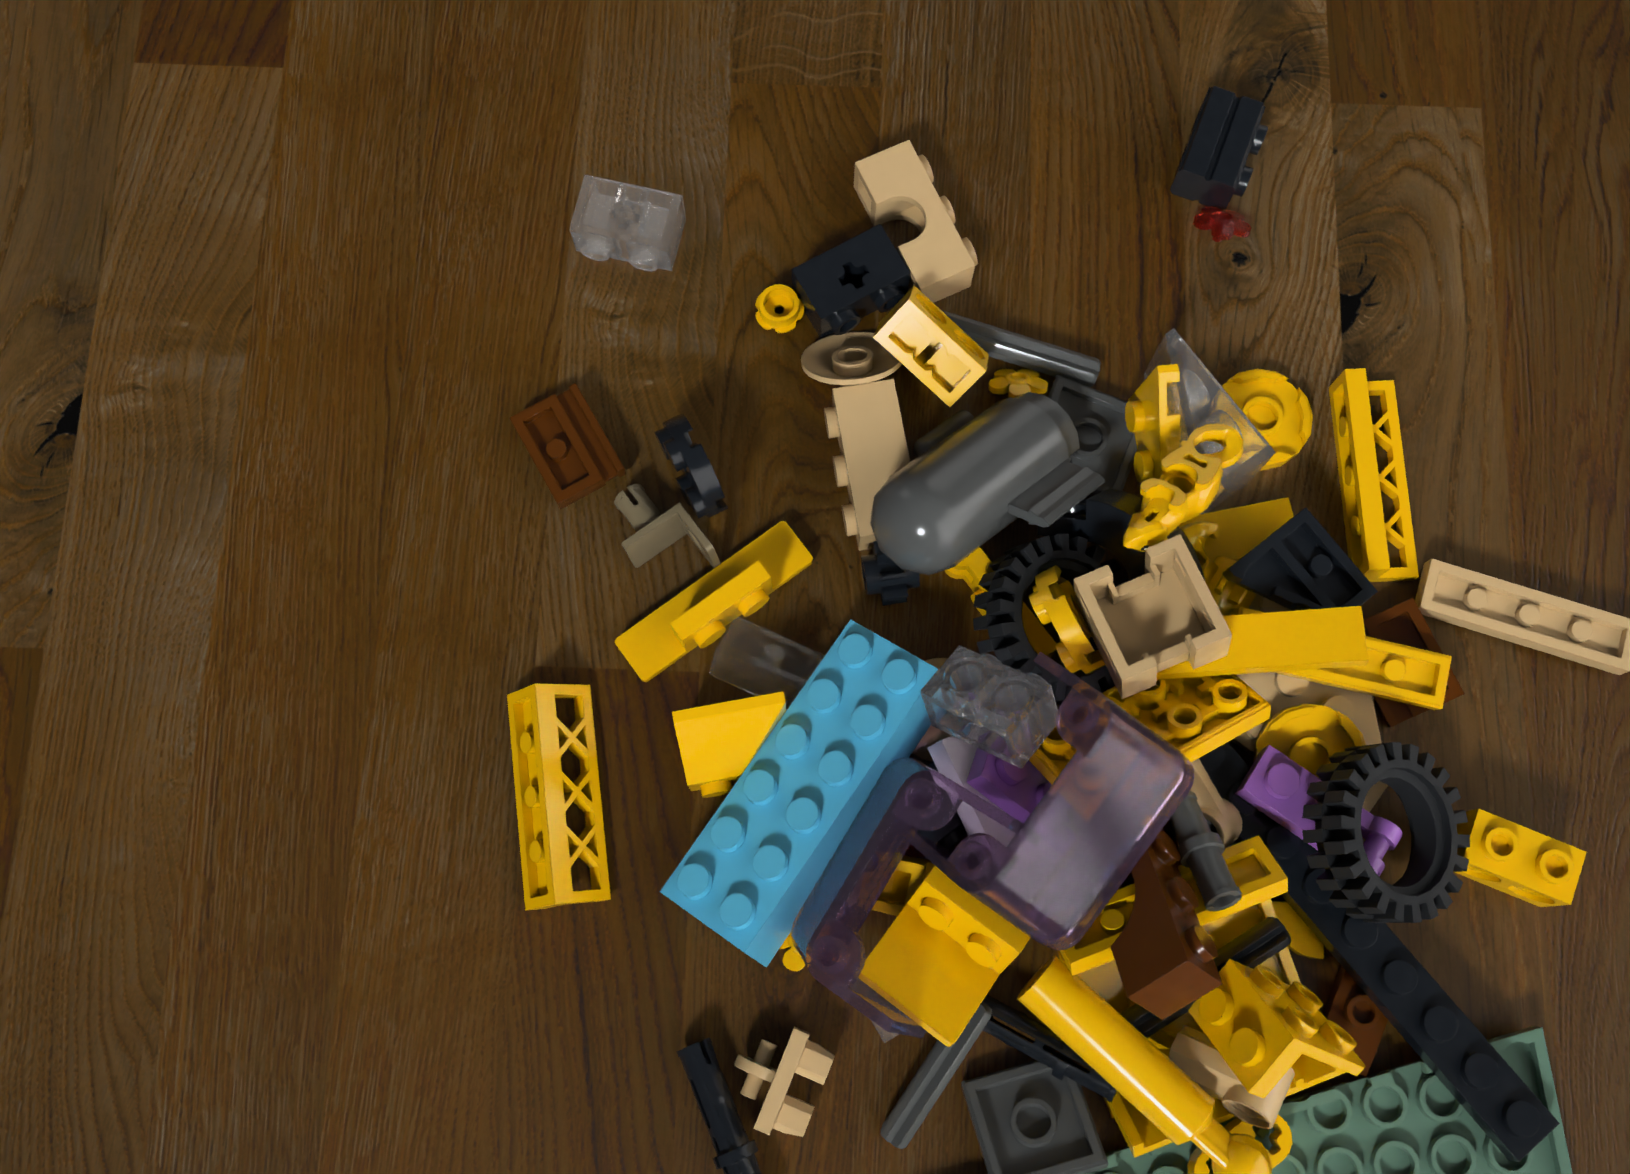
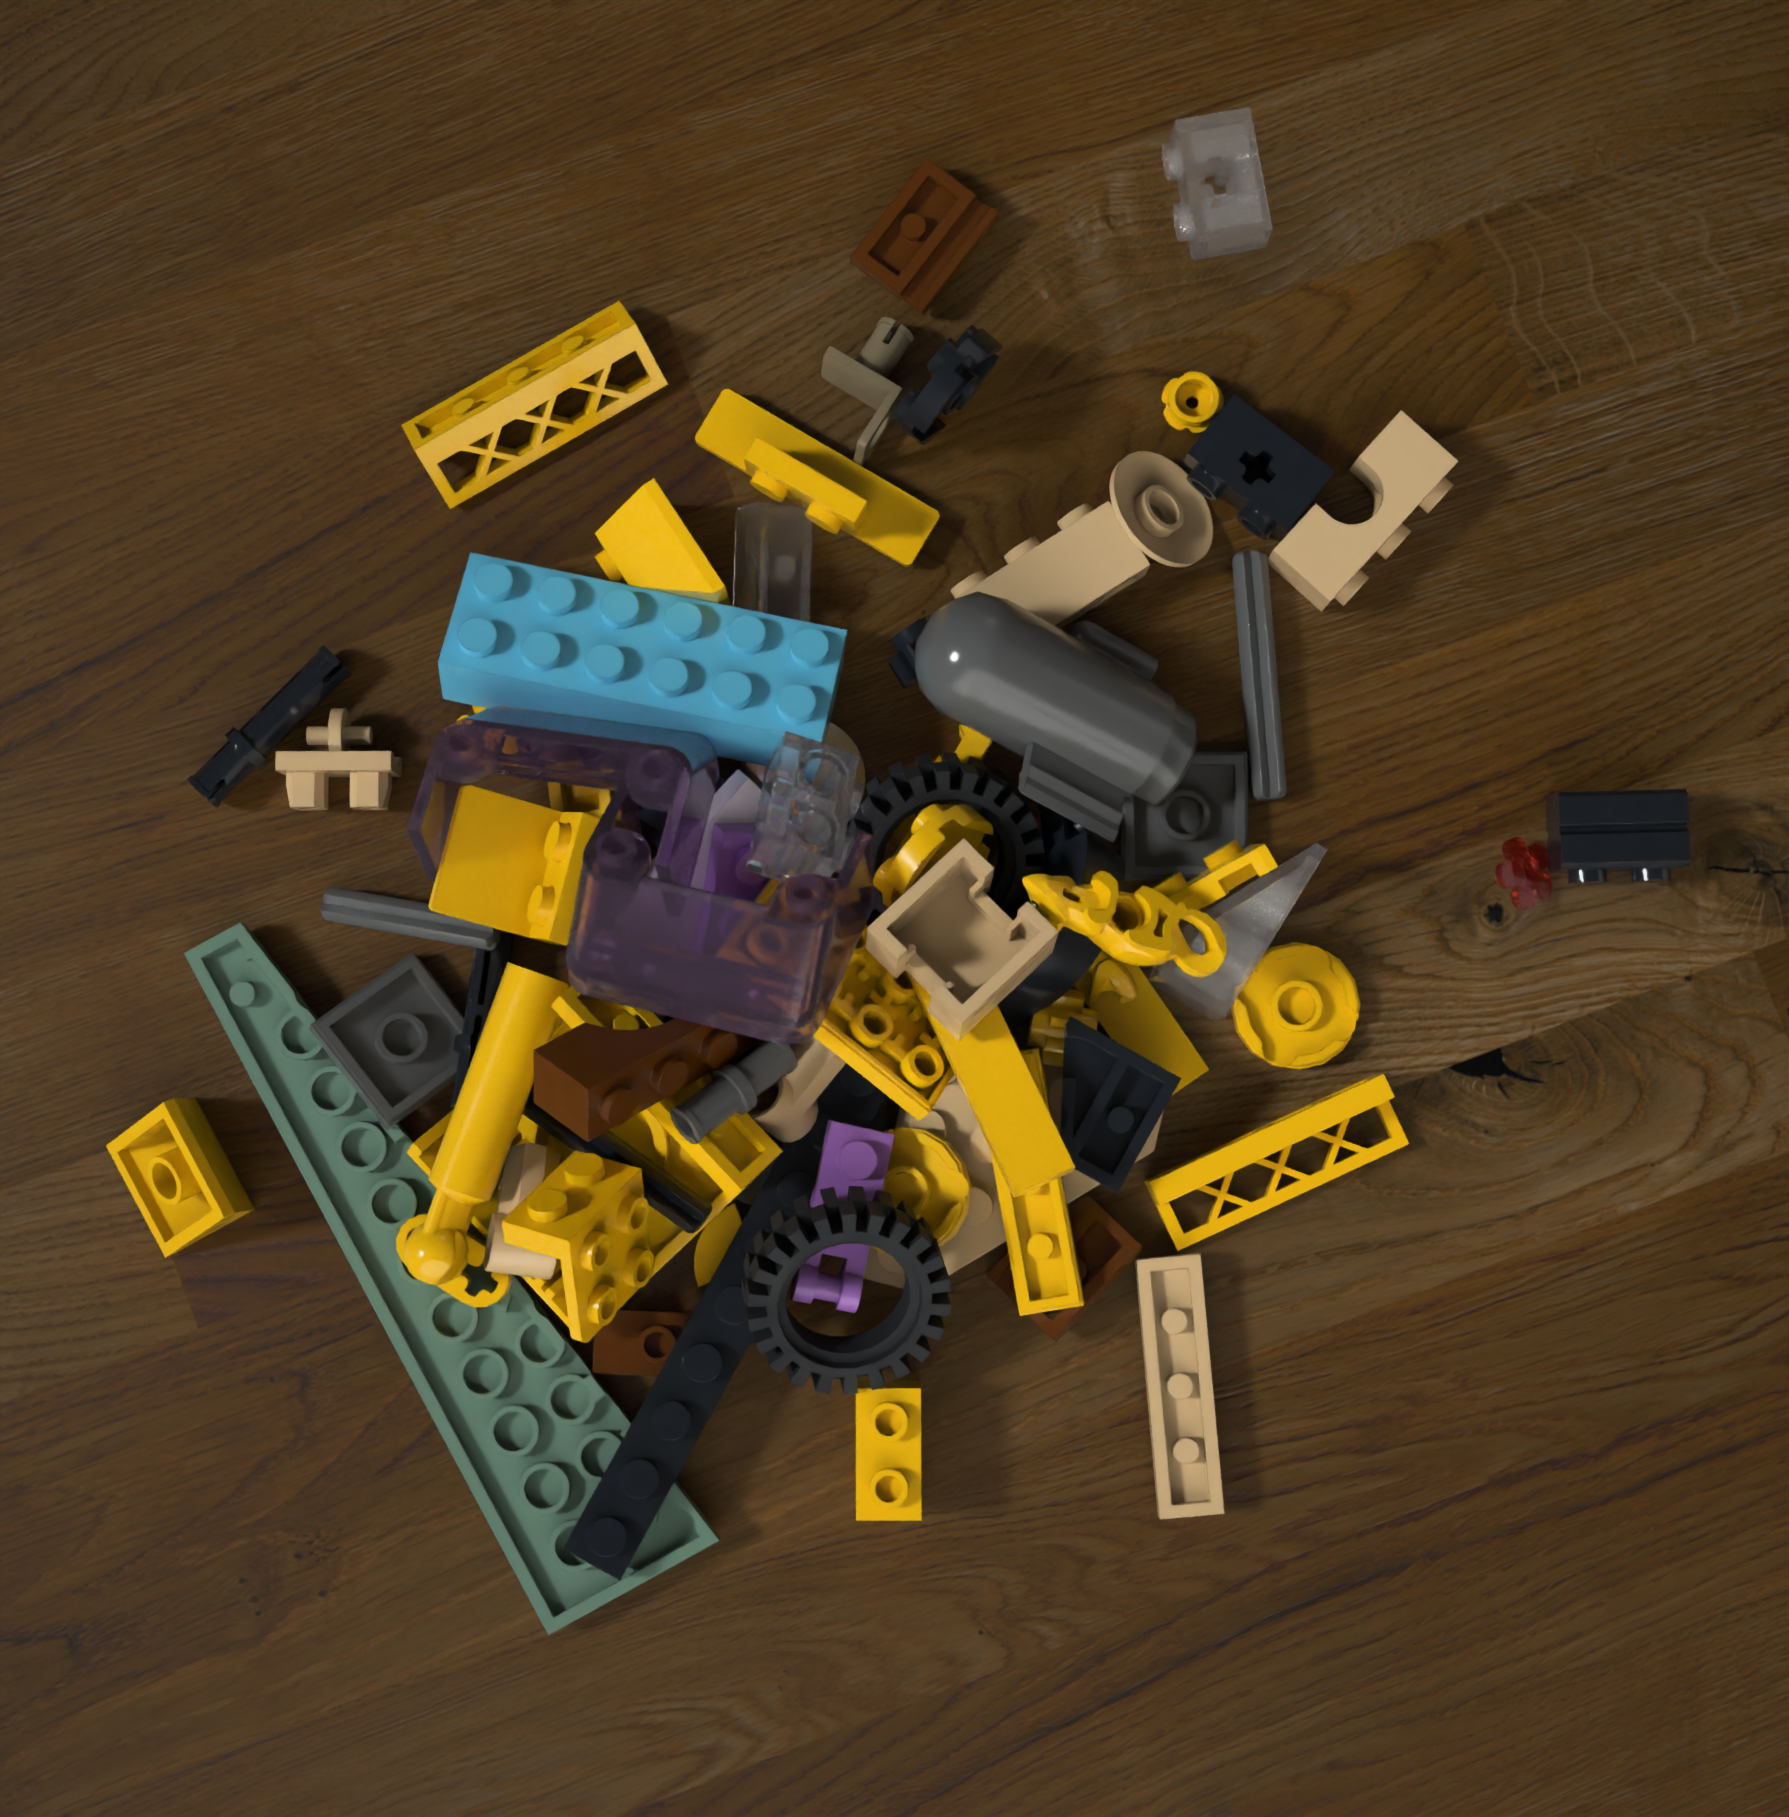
camera: 70 degrees right, 10 degrees up
yellow brick [873,285,989,407] -> none
yellow plant [988,369,1048,398] -> none

